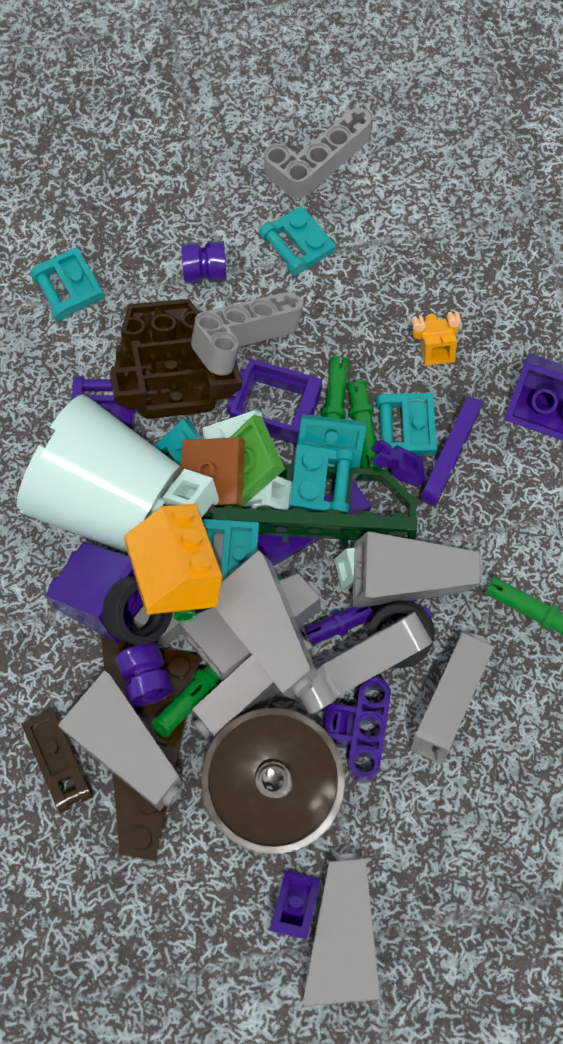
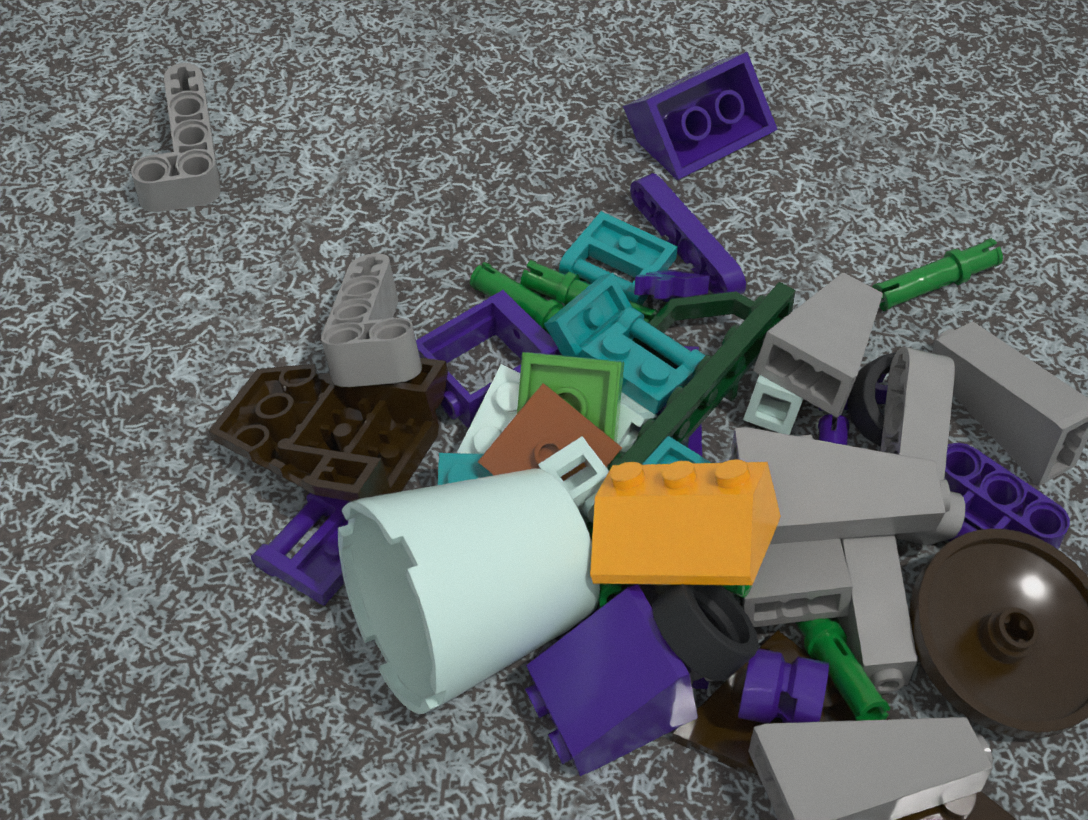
camera: 60 degrees left, 15 degrees down
teal plate [30,247,105,322] -> none
dark purple wheel [181,241,227,284] -> none
teal plate [258,205,336,276] -> none
light orange piece [411,311,461,366] -> none

